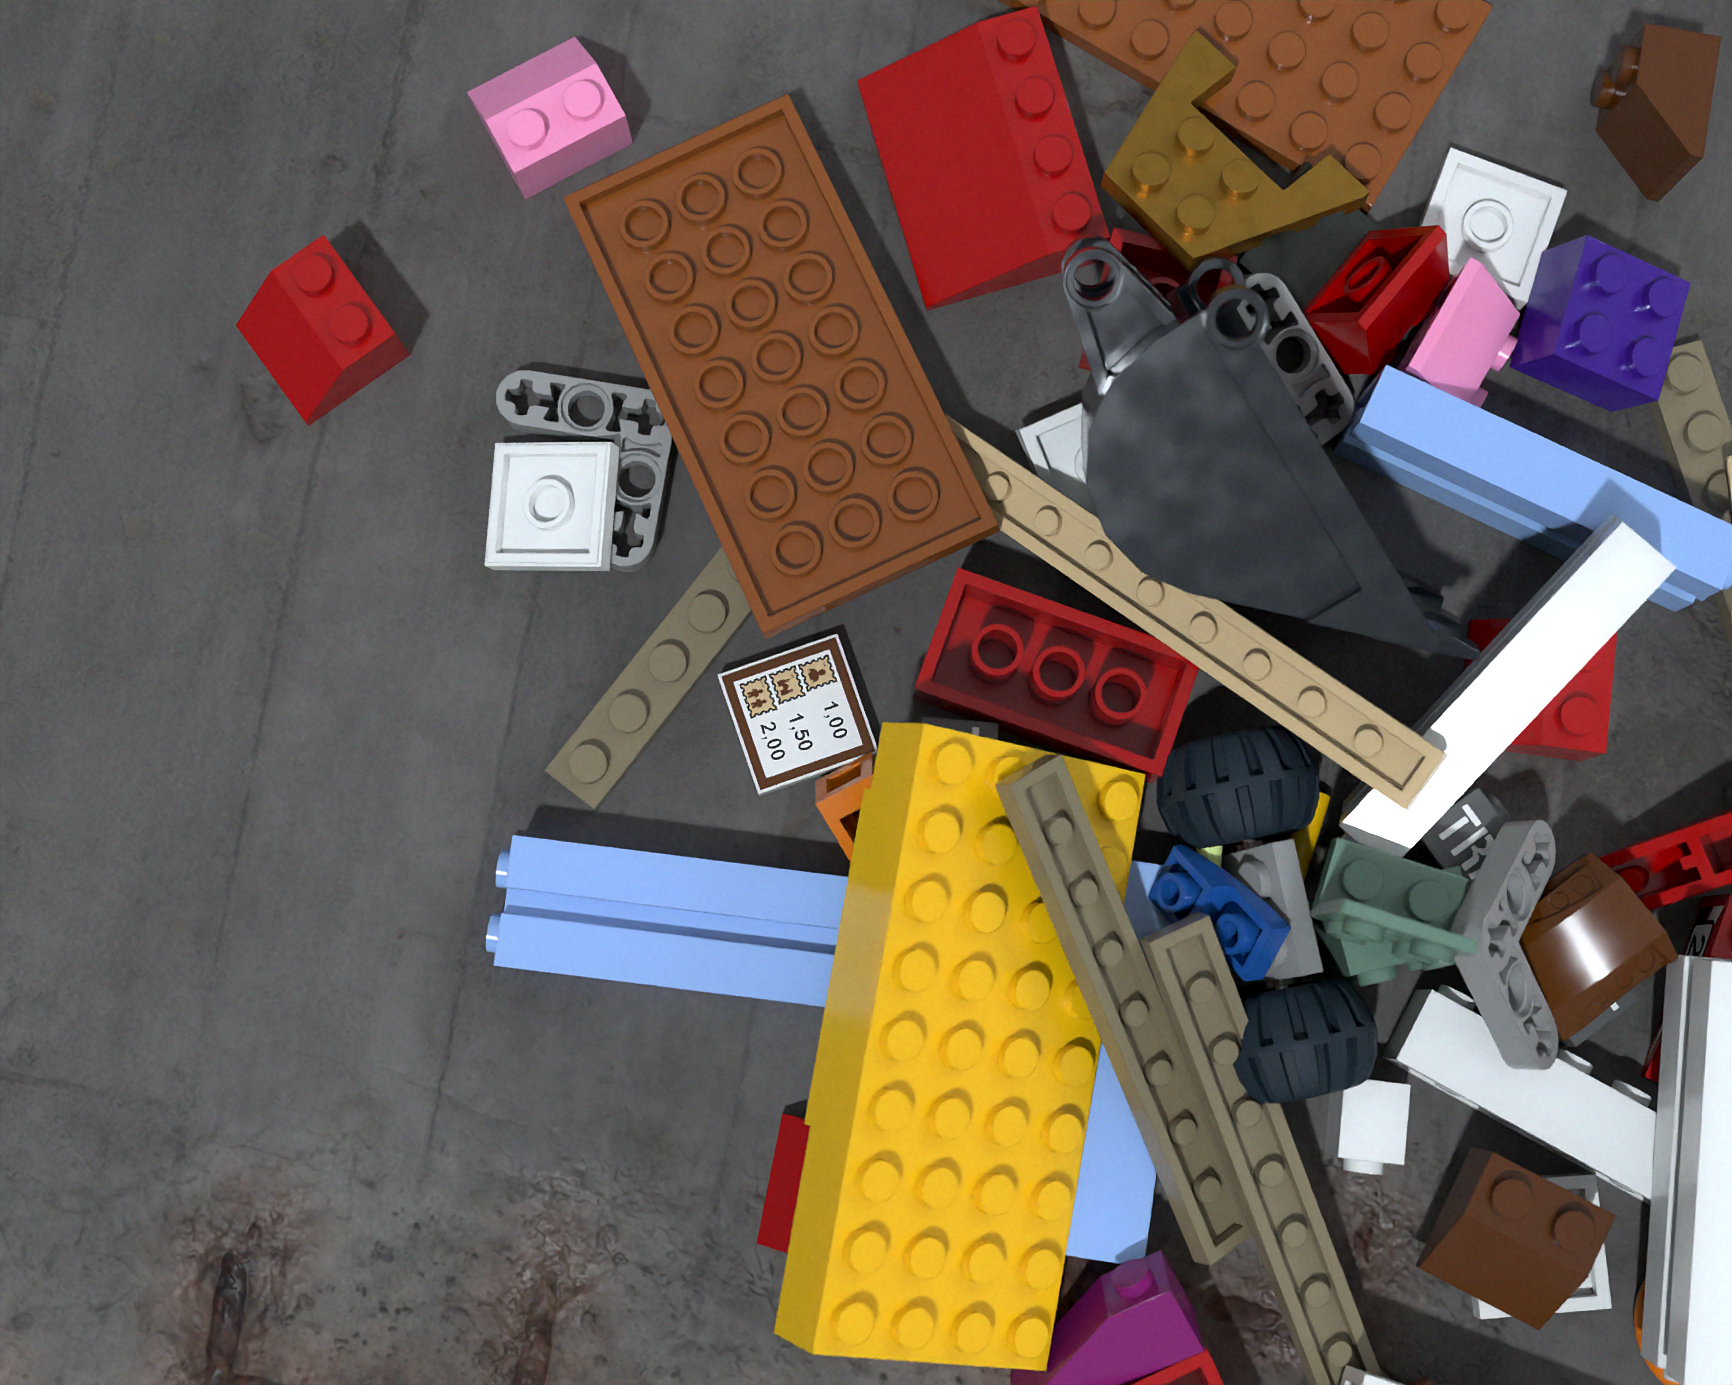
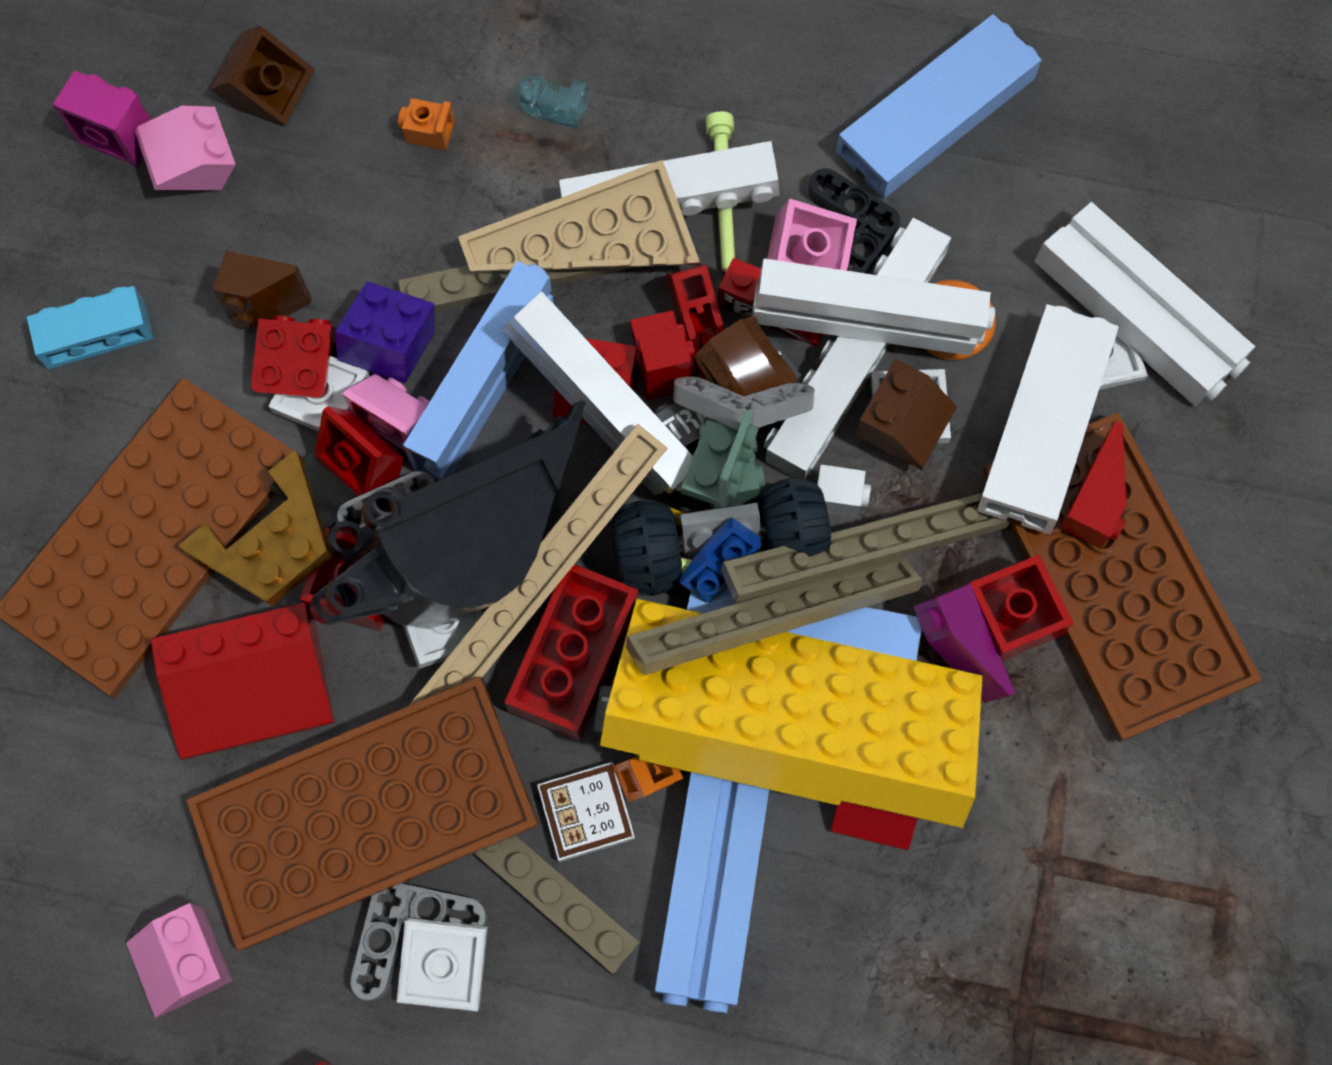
camera: 85 degrees left, 10 degrees down
none -> red bracket [251,316,336,398]
none -> red brick [630,310,696,400]

